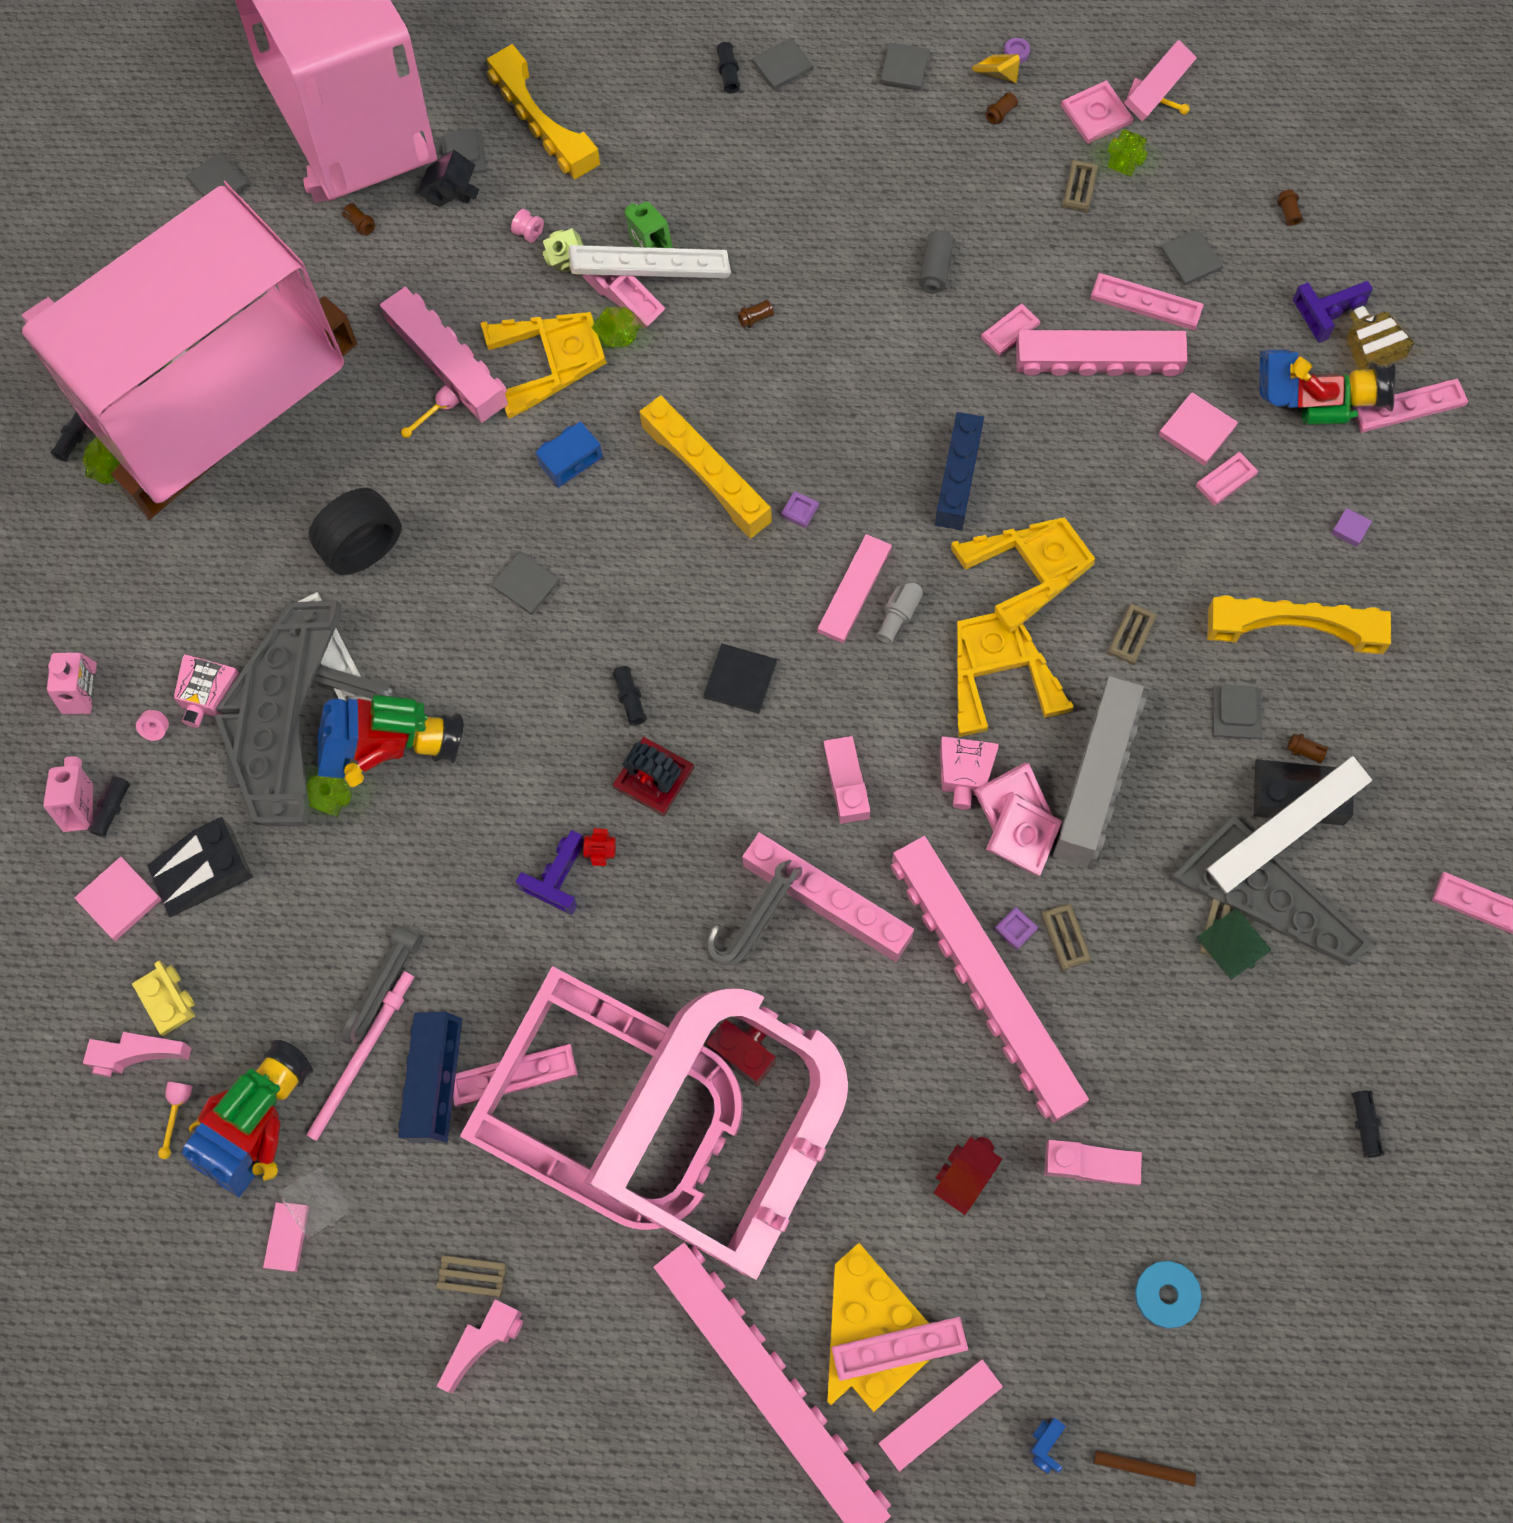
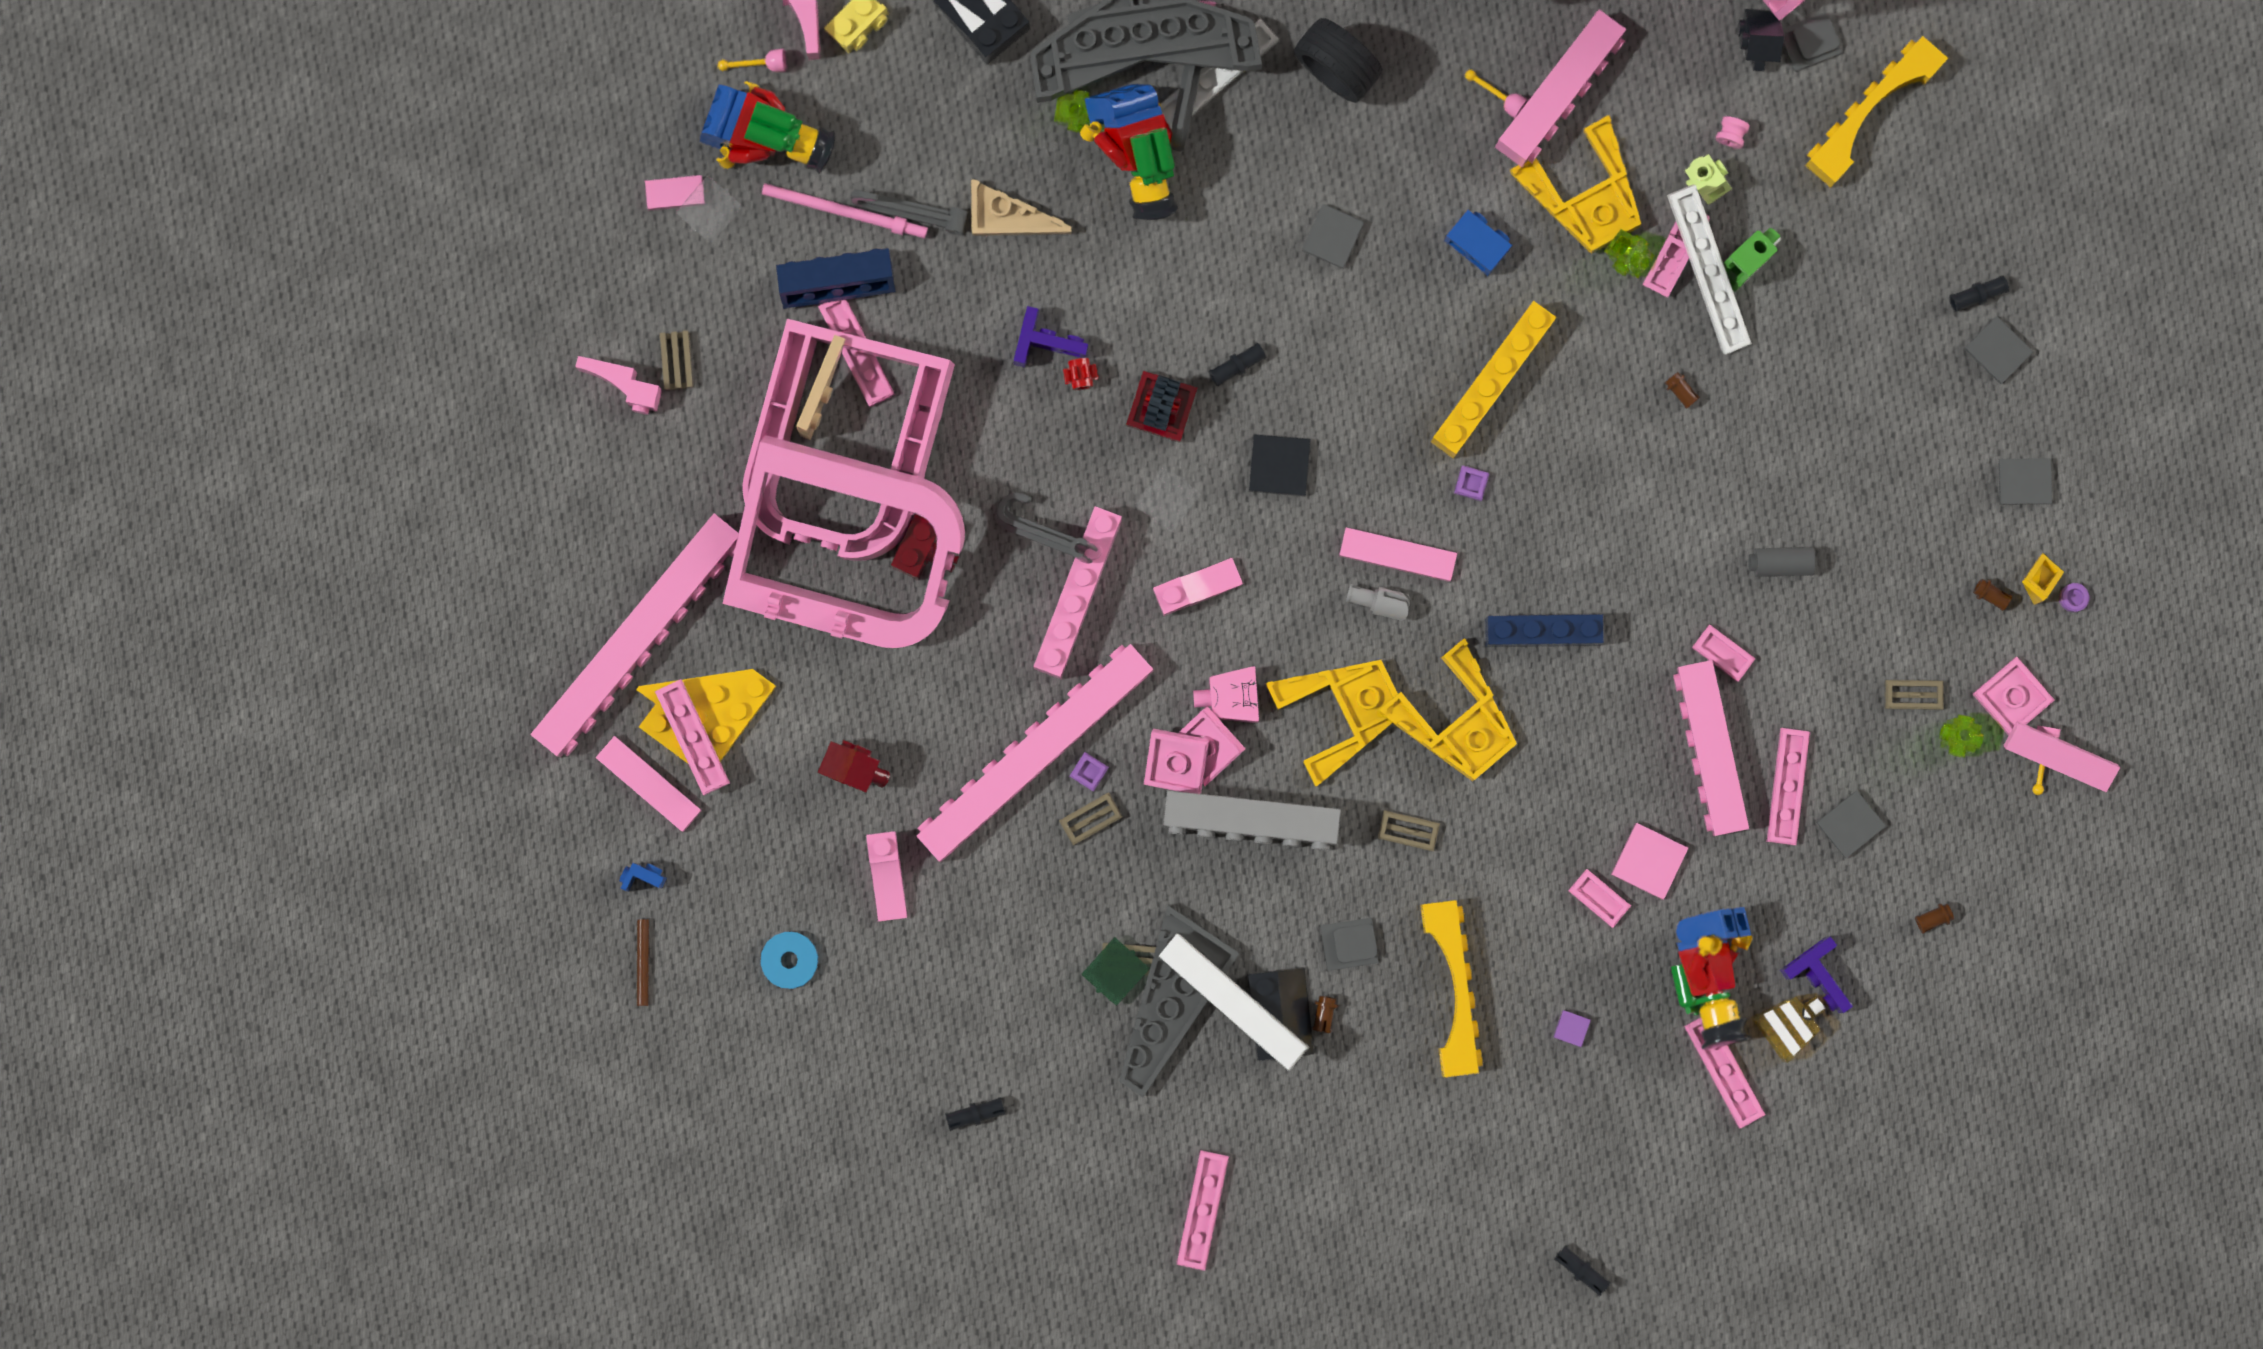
camera: 75 degrees right, 15 degrees up
none -> tan wing [796,335,845,440]
none -> tan wing [971,180,1071,236]

